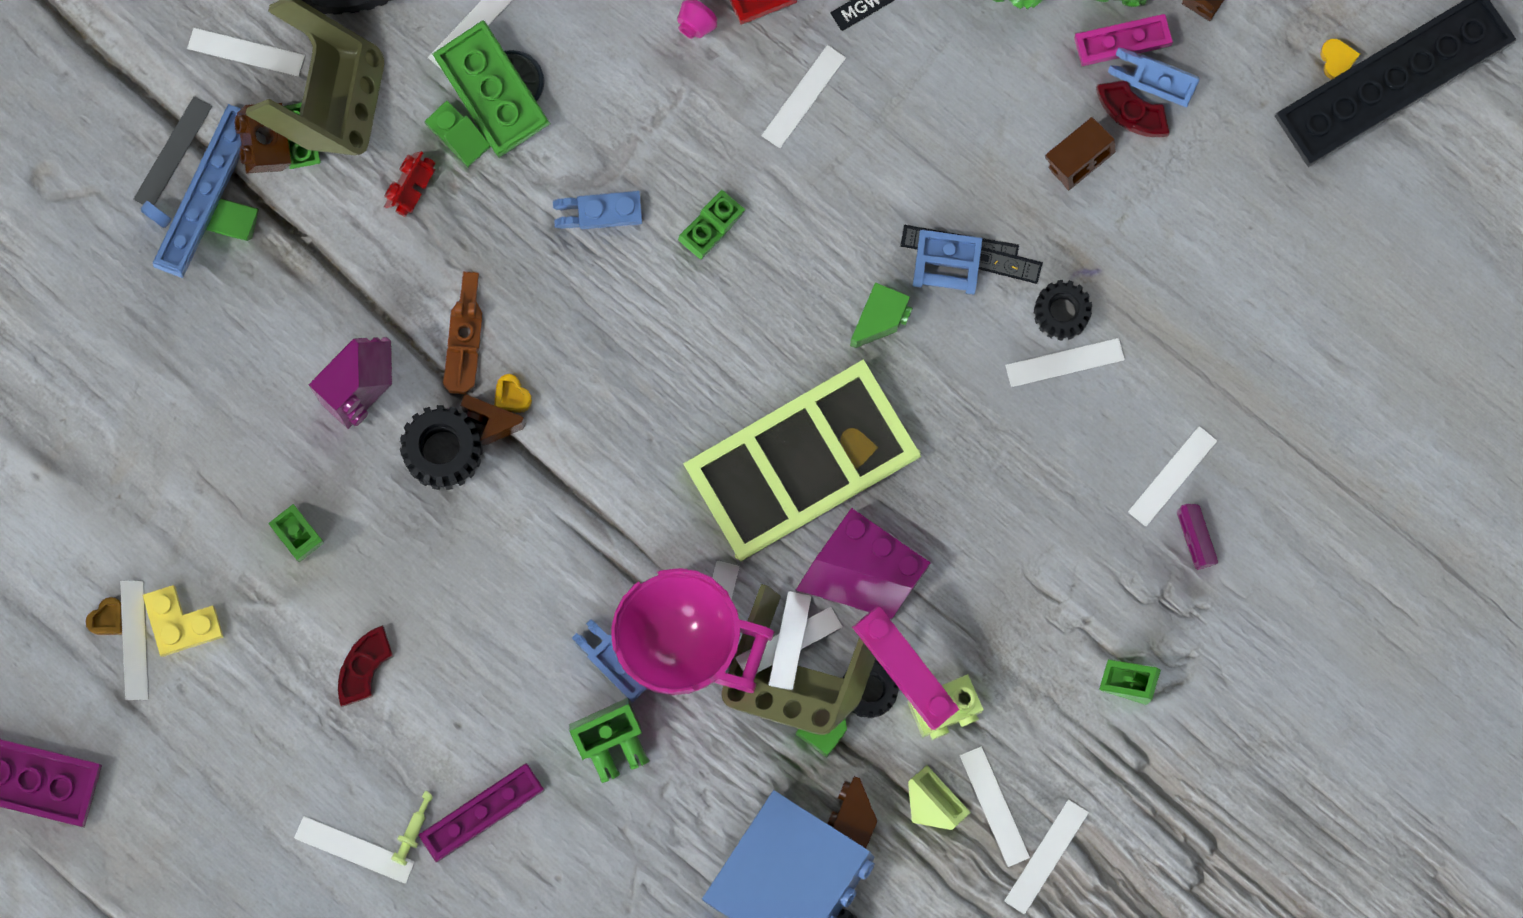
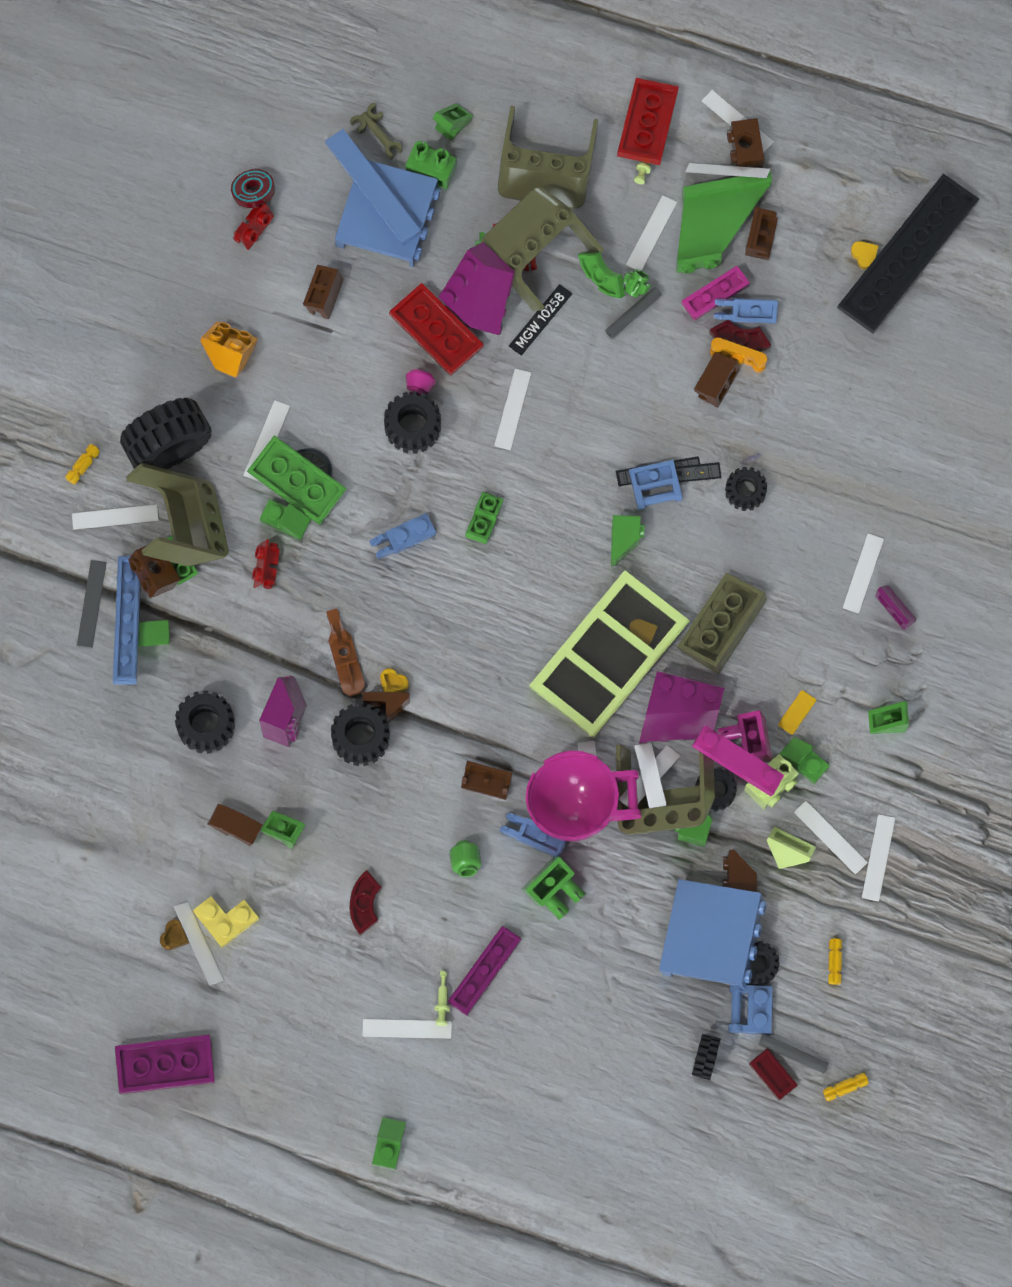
camera: 20 degrees left, 5 degrees down
medium blue tile [140,200,172,228] -> none
white sticker [1005,338,1125,387] -> none
none -> black tyre [175,691,235,754]
none -> reddish brown slope [207,804,262,846]
none -> black tyre [384,391,441,454]
none -> bright green head [449,840,482,877]
none -> reddish brown hinge [461,761,512,800]
none -> dark grey piece [605,287,662,338]
none -> olive slope [677,573,767,674]
none -> light orange plate [710,338,767,373]
none -> dark pink brick [718,710,773,763]
none -> yellow sticker [778,690,816,735]
none -> bright green slope [779,737,830,784]

